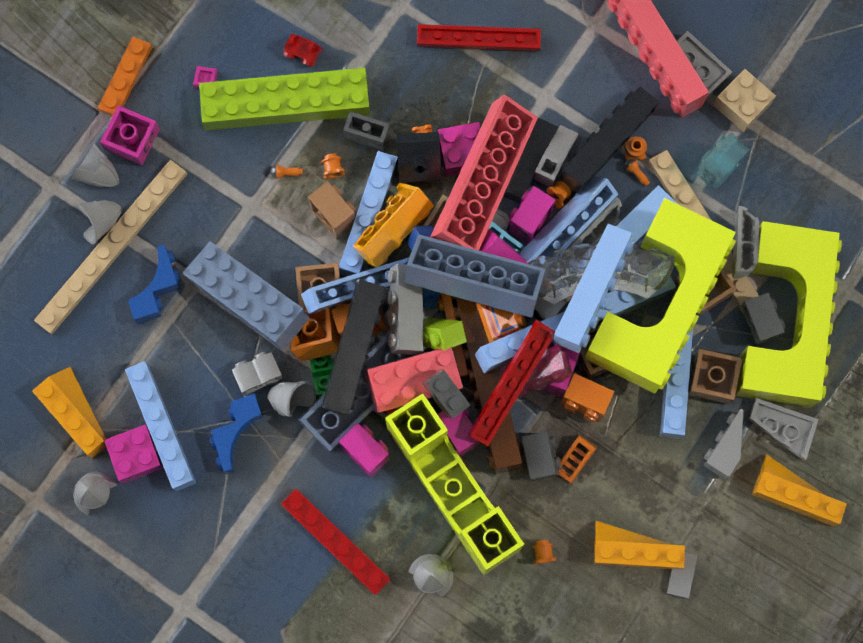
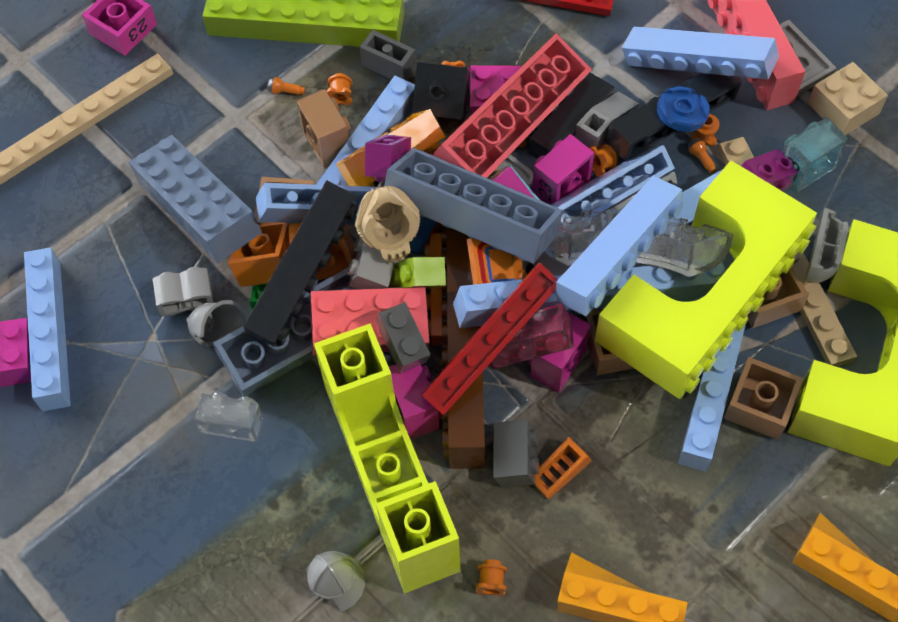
camera: 15 degrees right, 15 degrees down
light grey helmet [71,144,120,187] -> none
light grey helmet [77,200,121,244] -> none
blue arch [128,245,182,324] -> none
blue arch [209,394,263,474] -> none
red plate [281,489,391,596] -> none
dark pink brick [339,423,390,478] -> none
orange brick [561,373,615,423] -> none
light grey slope [703,409,744,480] -> none
dark grey brick [741,293,785,345] -> none
light grey wing [749,398,819,461] -> none
none -> clear brick [194,392,263,442]
none -> tan helmet [355,186,420,263]
none -> magenta brick [365,135,411,182]
none -> light blue brick [622,27,779,79]
none -> blue tile [657,86,710,132]
none -> magenta brick [741,149,798,192]

